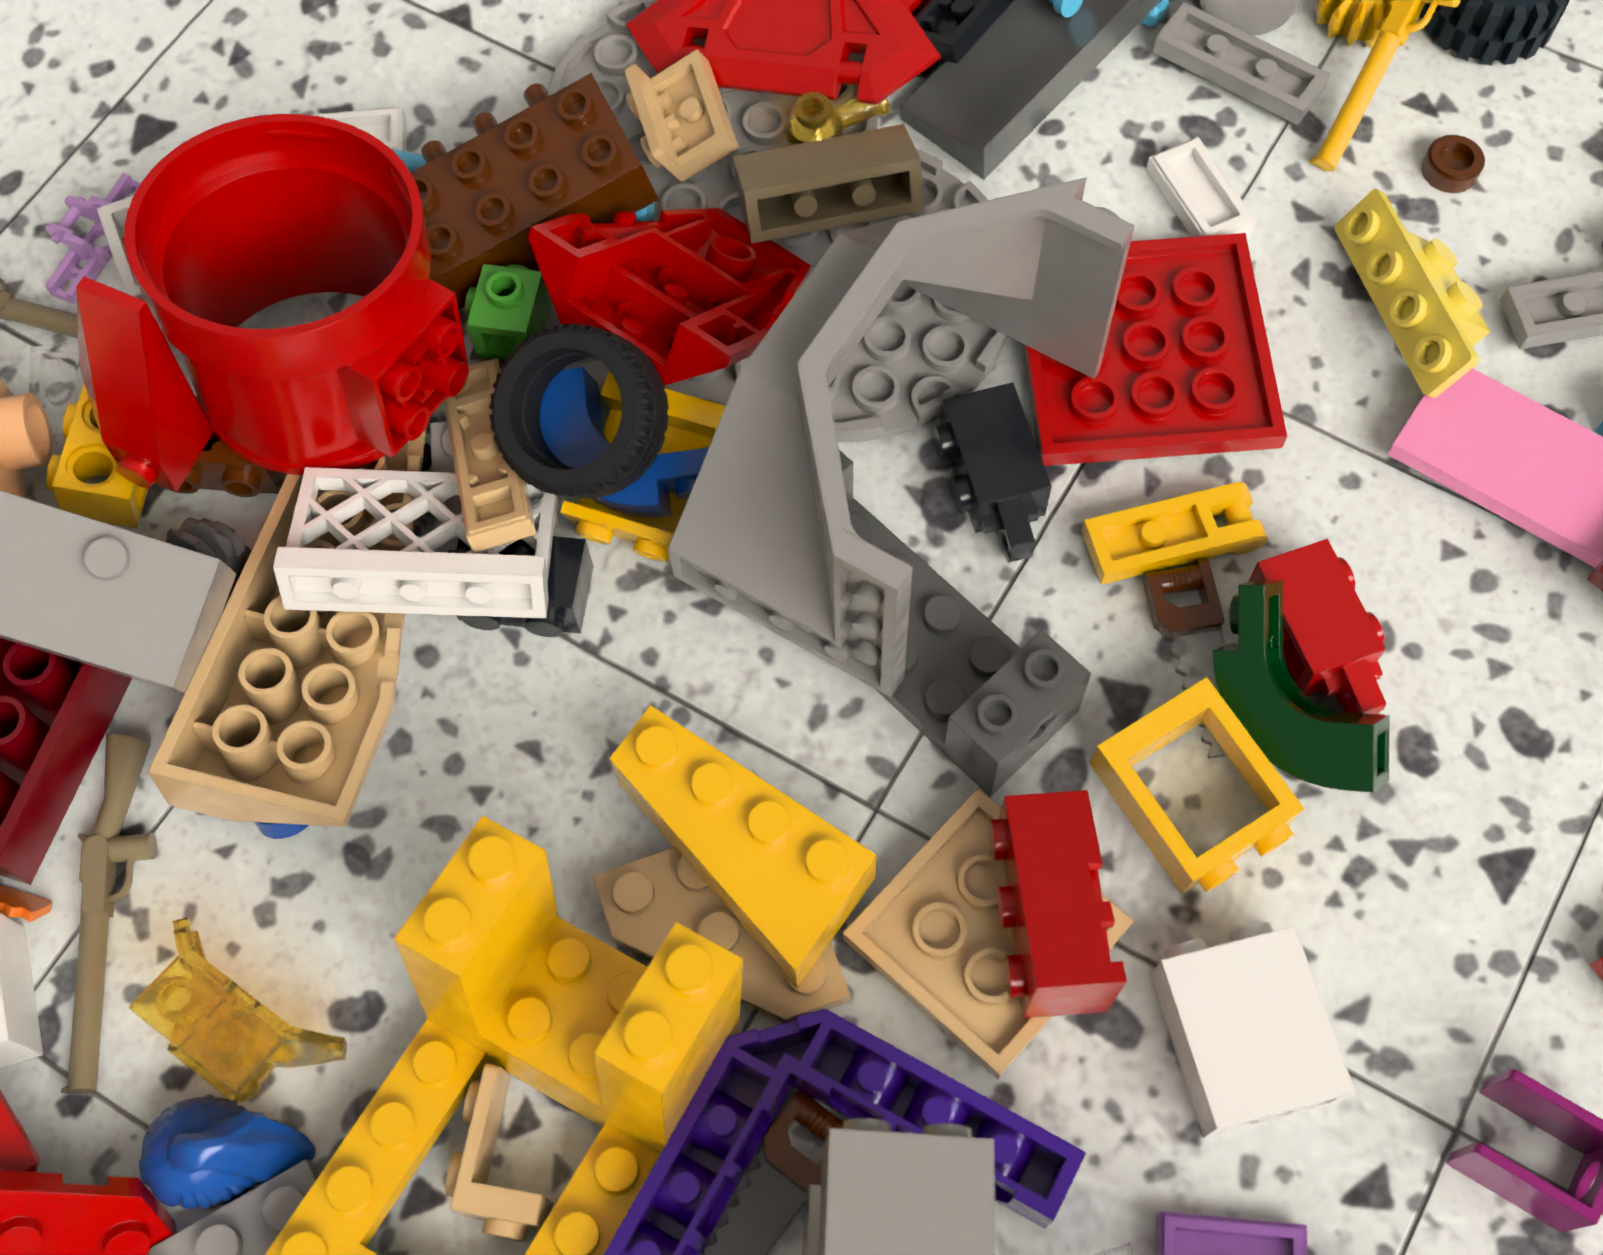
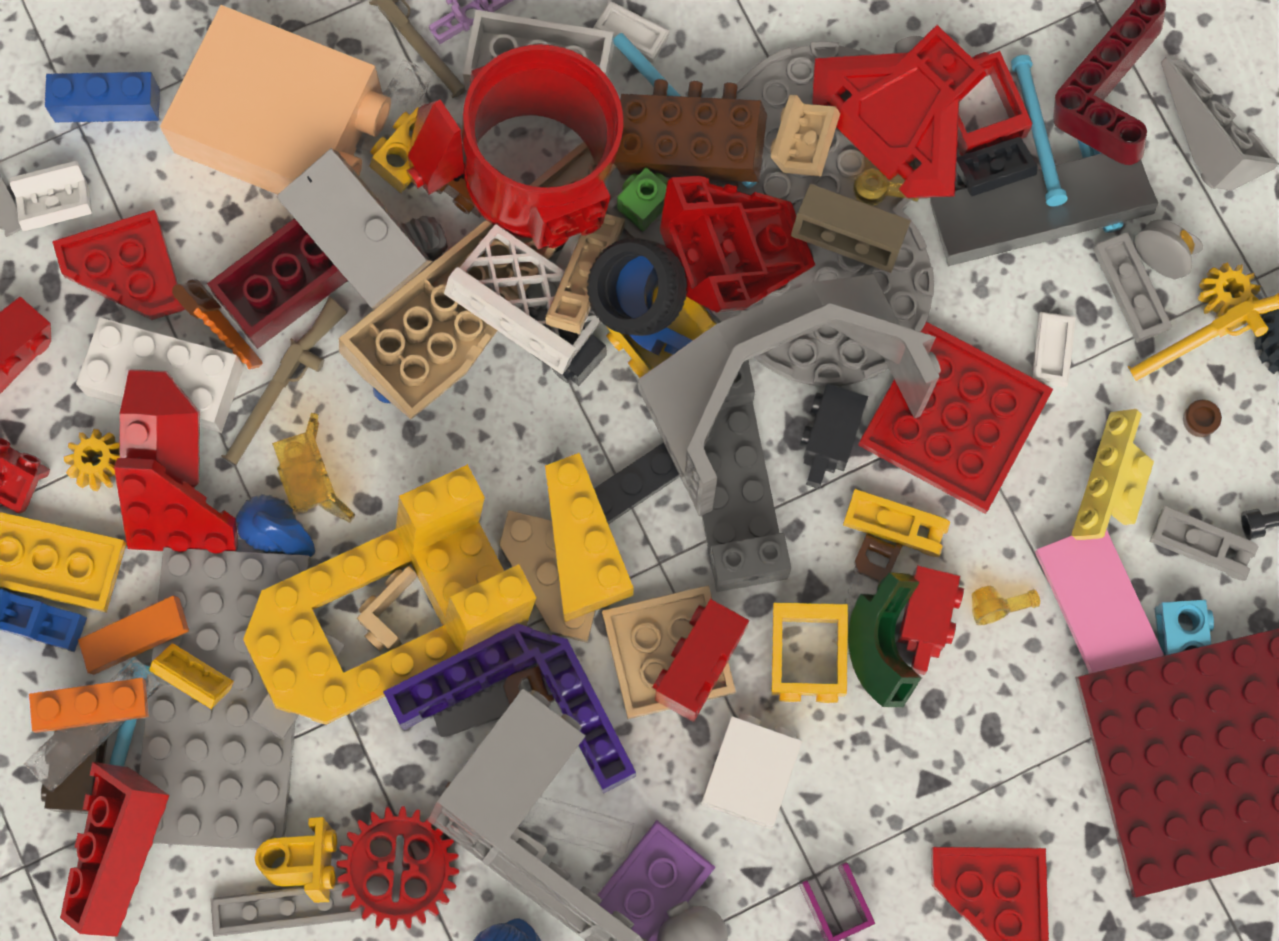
camera: 30 degrees right, 10 degrees up
none -> black plate [594,442,680,525]
none -> clear yellow bar [971,586,1040,625]

